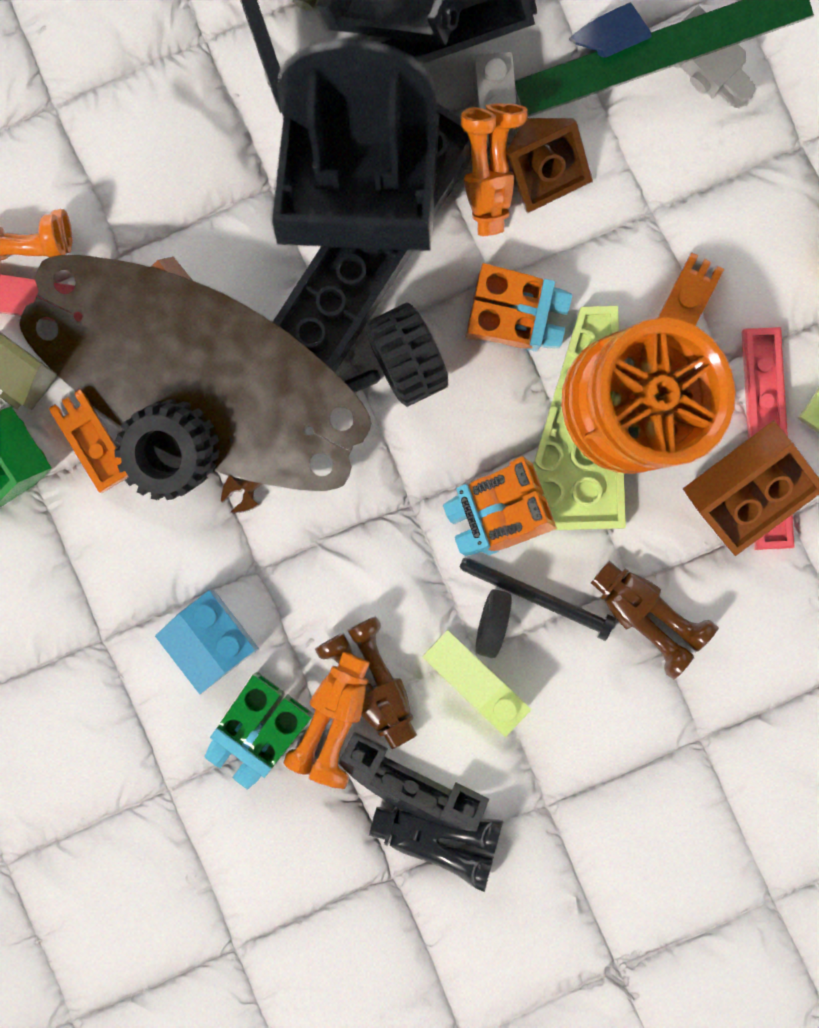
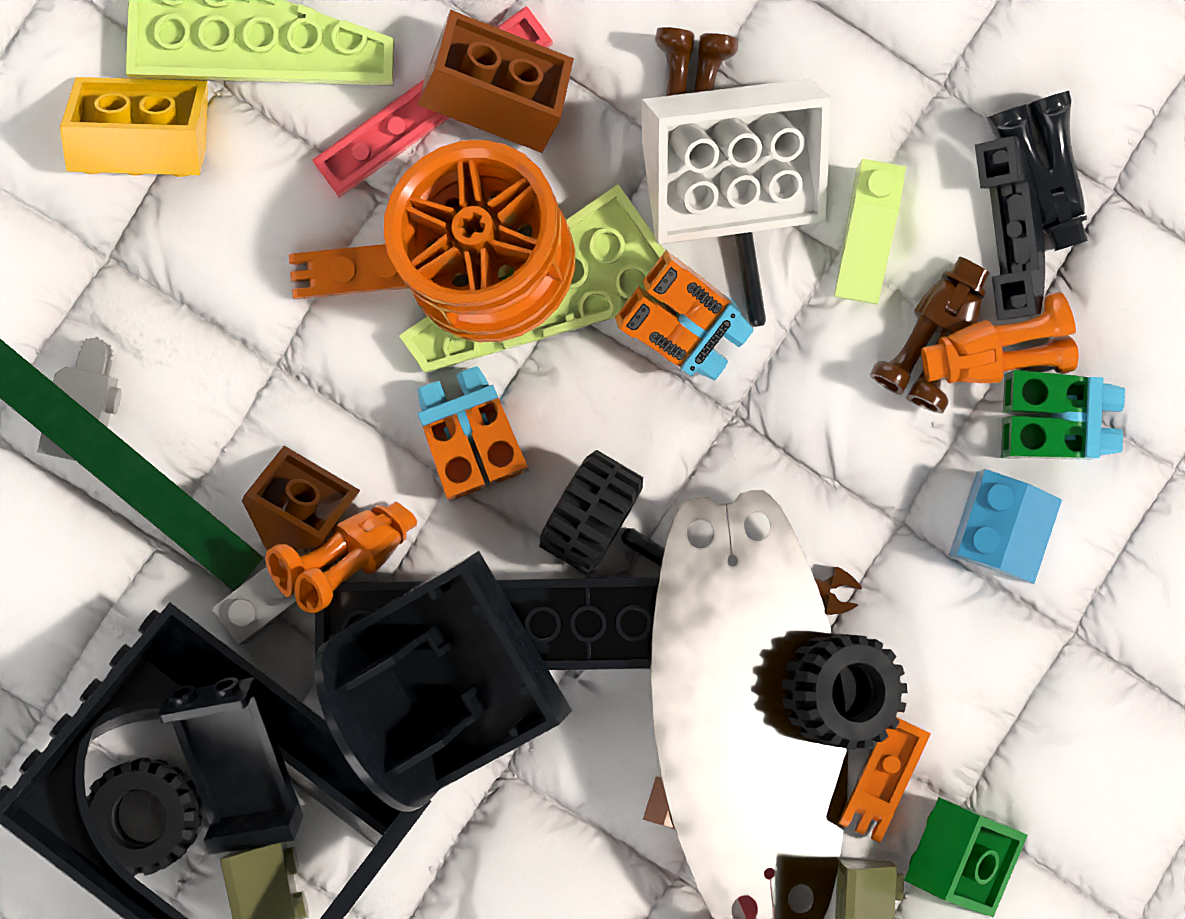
camera: 125 degrees left, 0 degrees up
black tyre [475,589,512,658] -> none
dark blue slope [569,2,652,58] -> none
none -> white slope [642,78,831,245]

